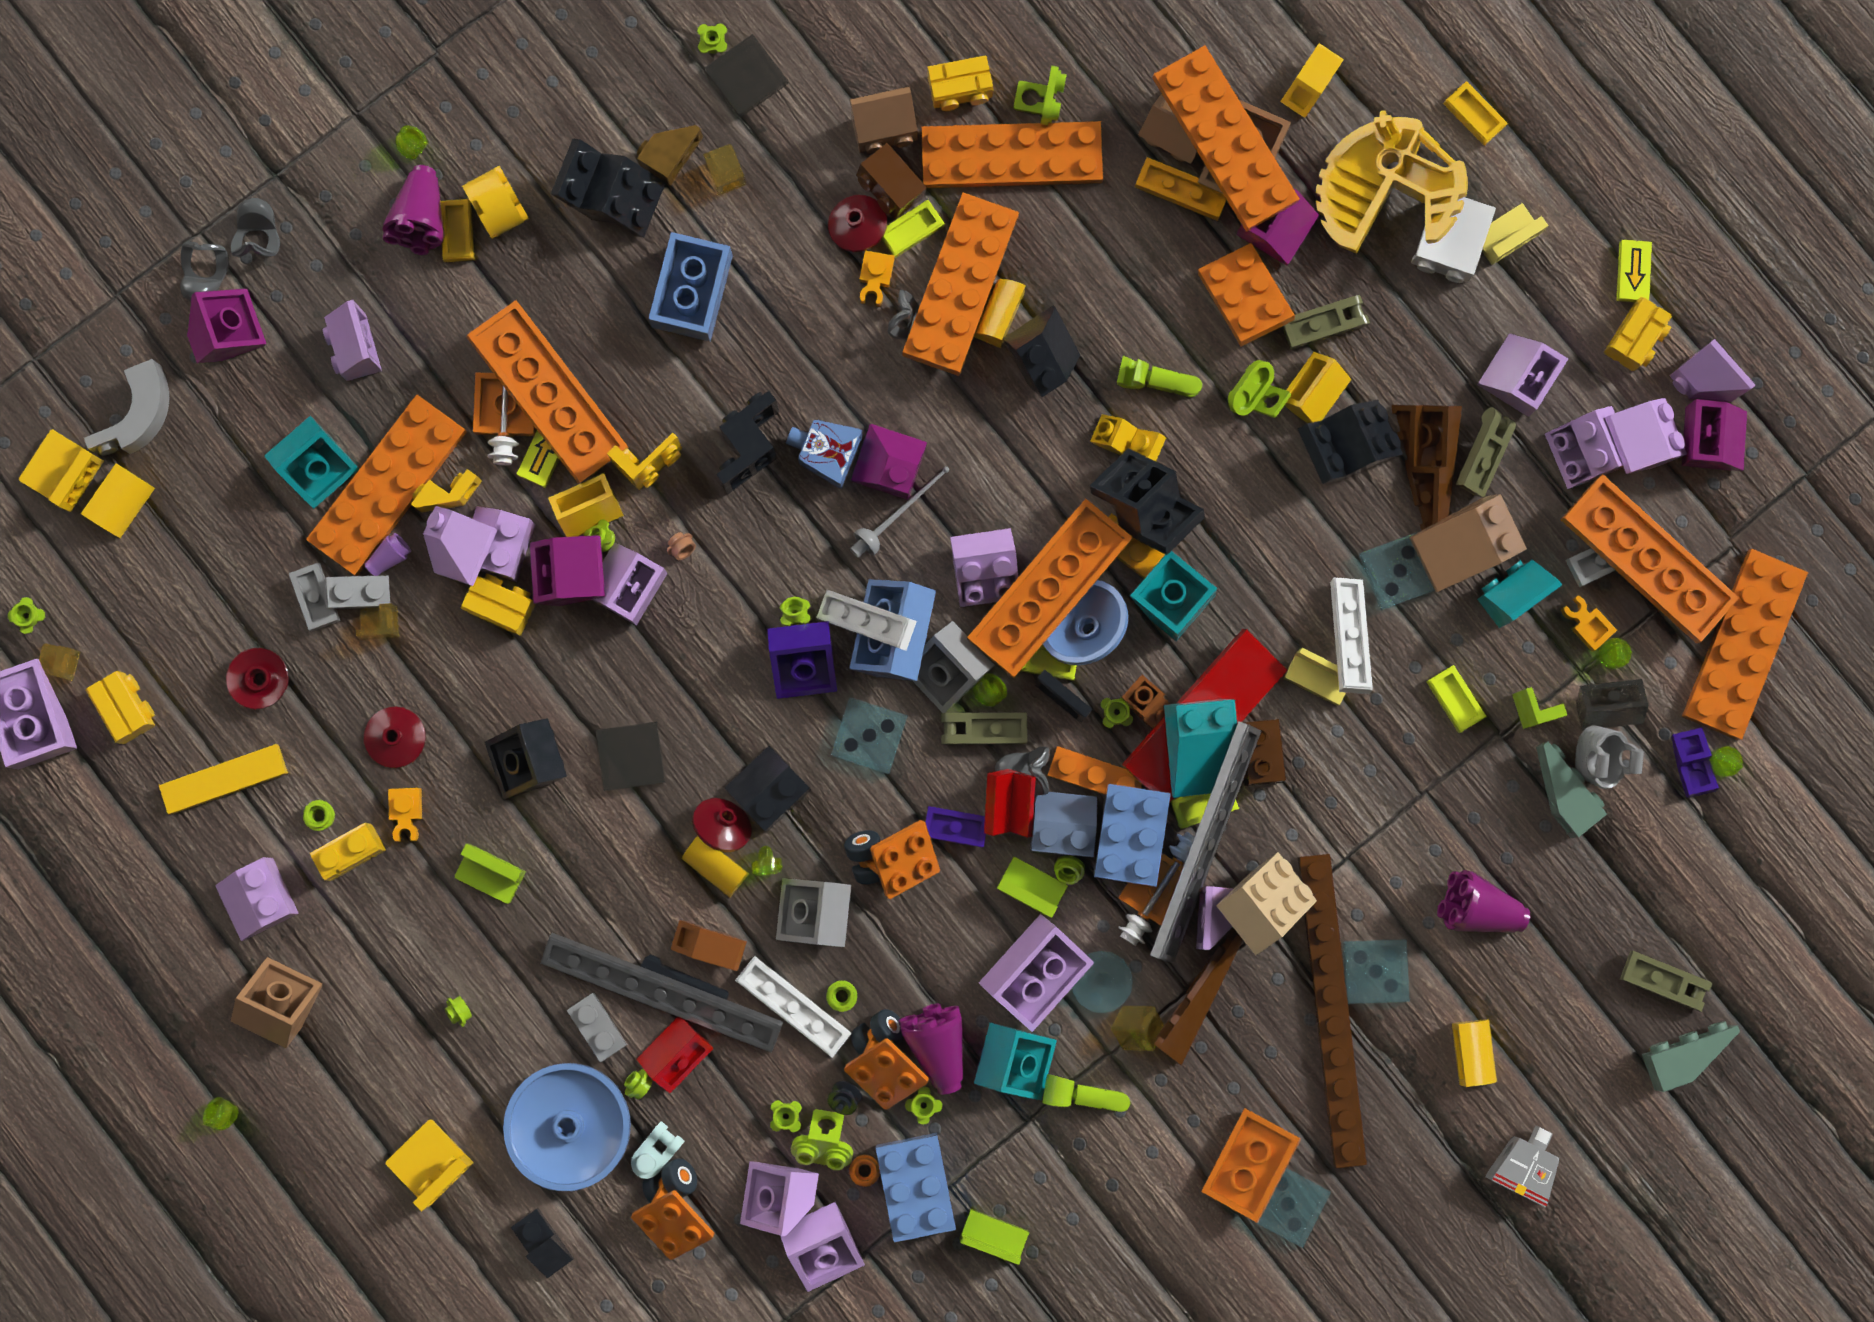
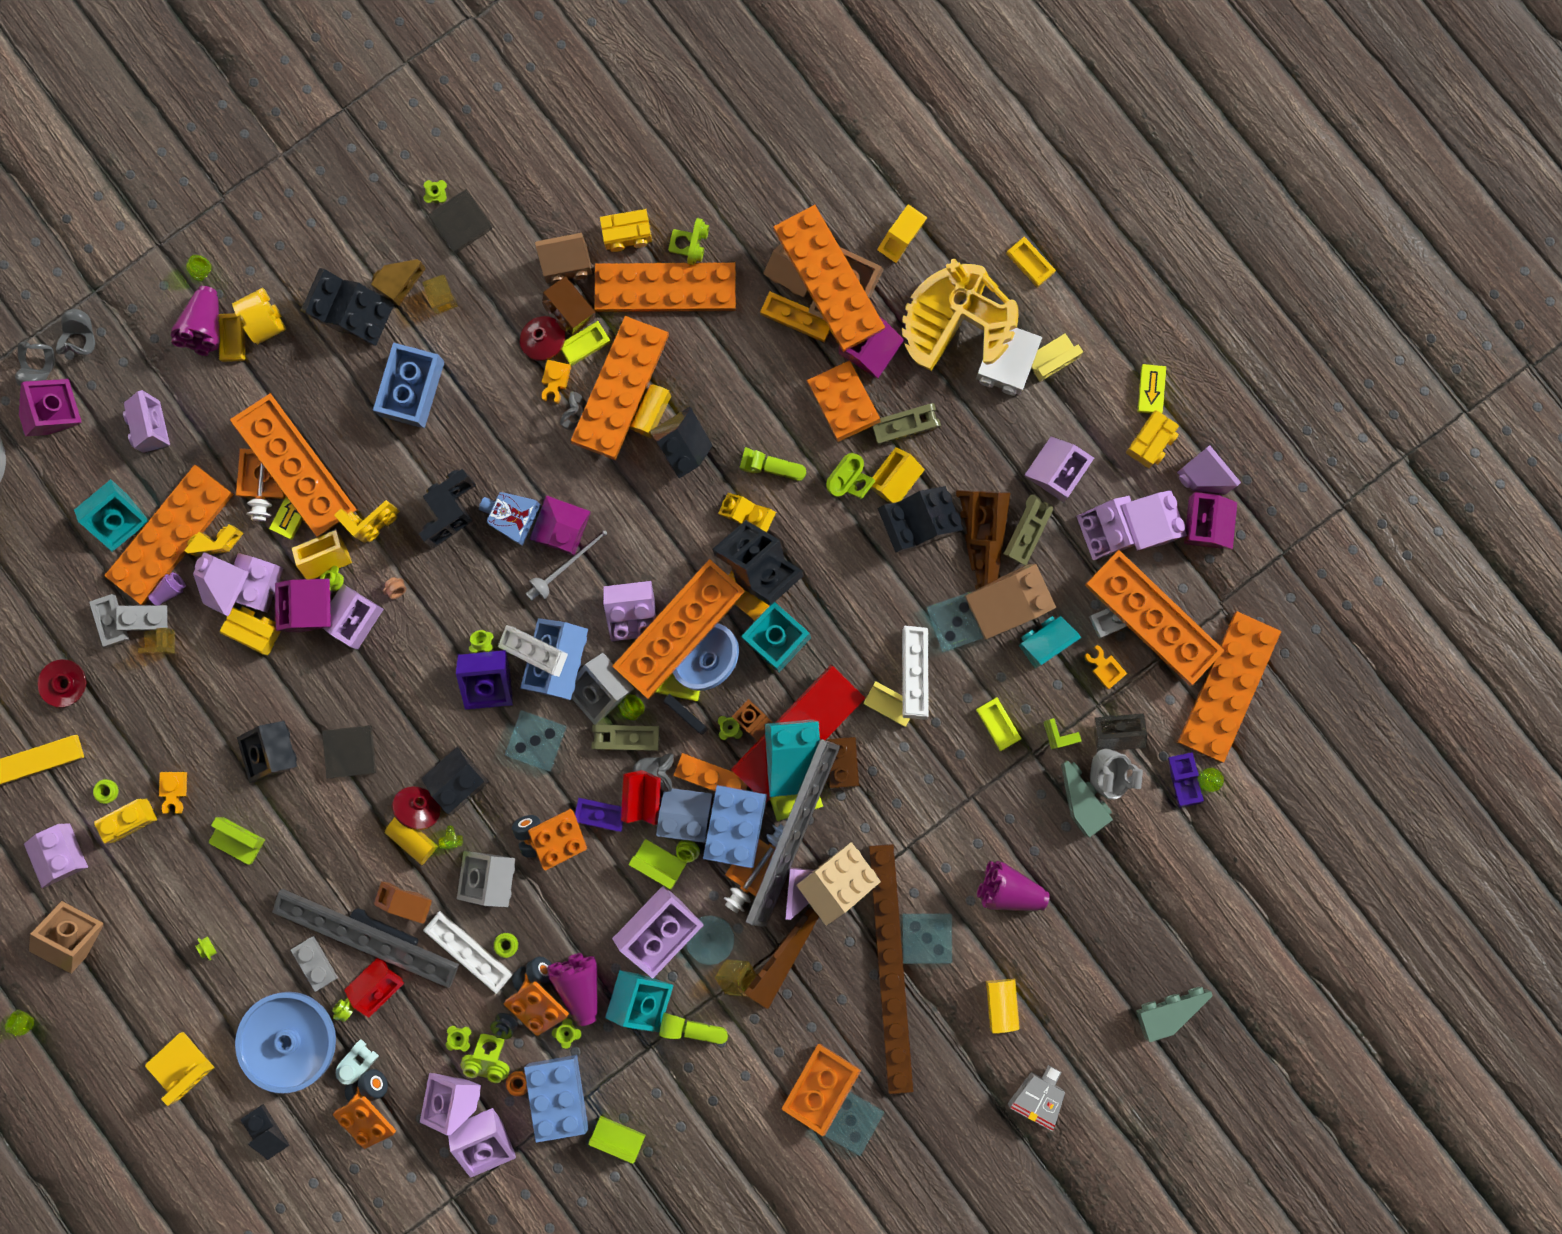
camera: 15 degrees right, 0 degrees up
dark red dish [364,707,426,768] -> none
clear neon green tile [1599,638,1632,669] -> none
olive plate [1620,951,1712,1012] -> none

